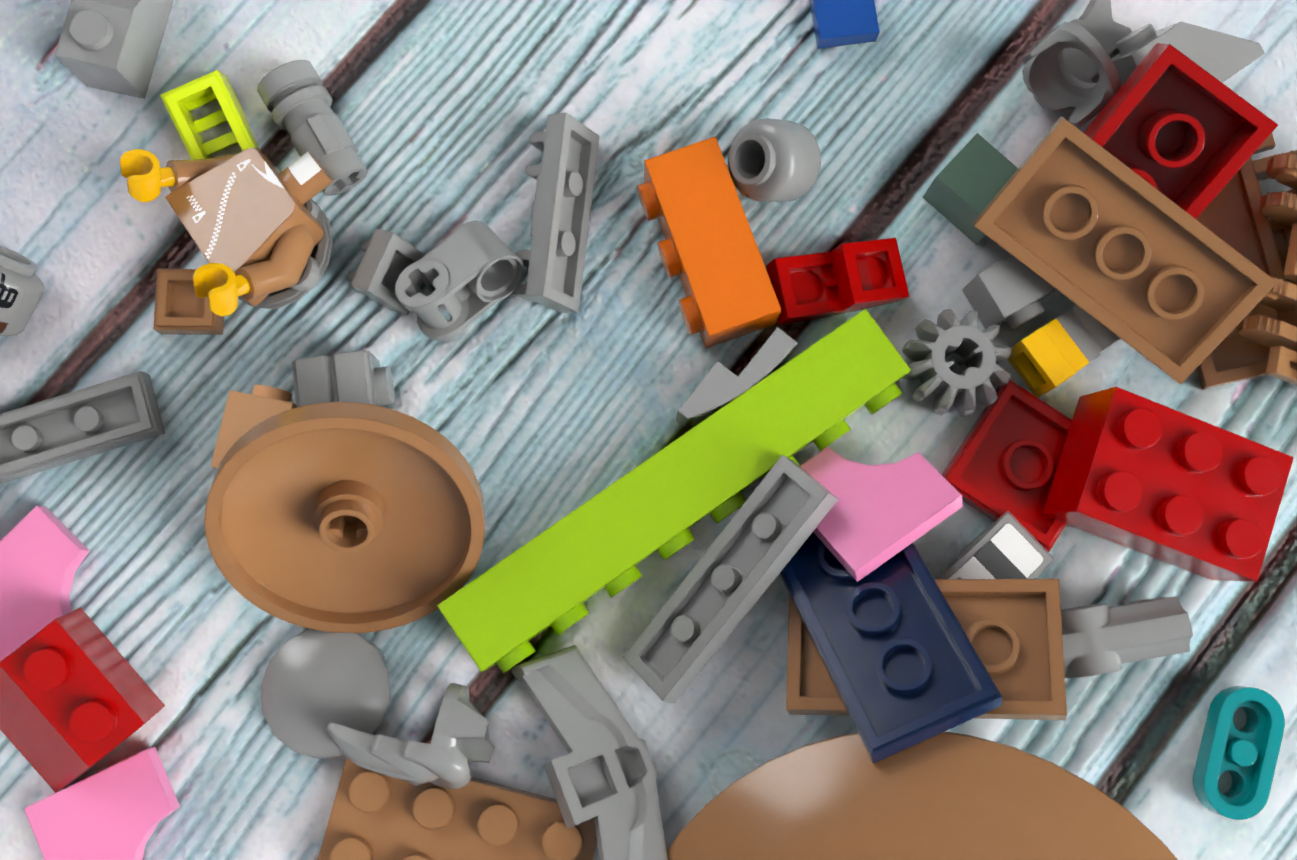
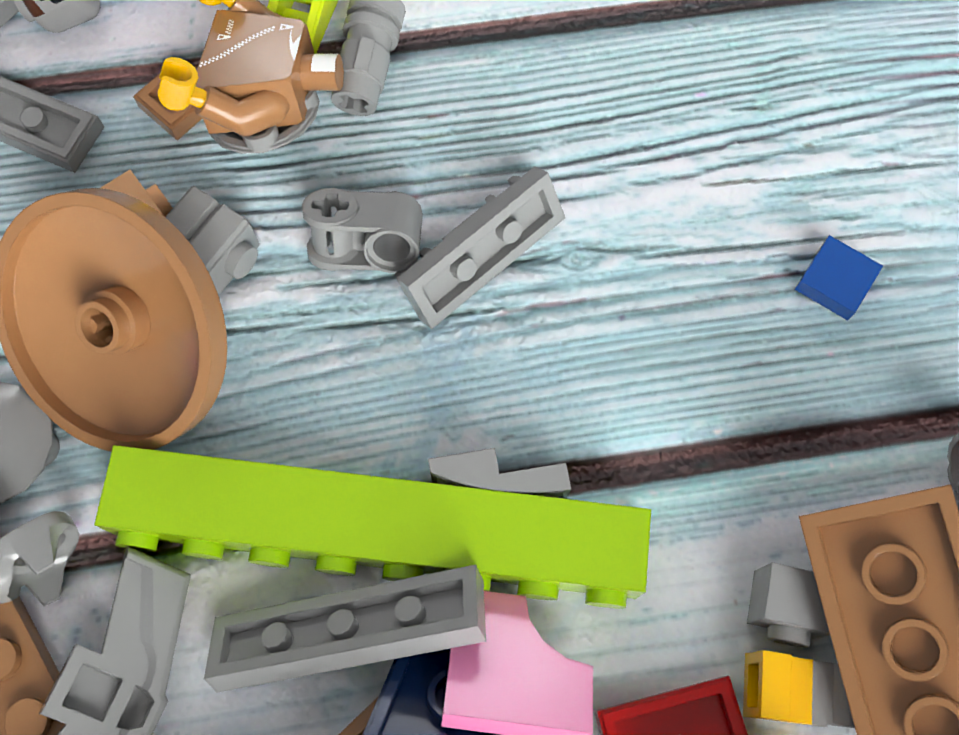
camera: 45 degrees right, 10 degrees down
light grey tile [346,229,425,315] -> none
orange brick [637,136,782,349] -> none
light grey head [728,118,821,202] -> none
red slope [766,238,910,325] -> none
light grey gear [902,309,1012,417] -> none
sand green brick [922,133,1018,245] -> none

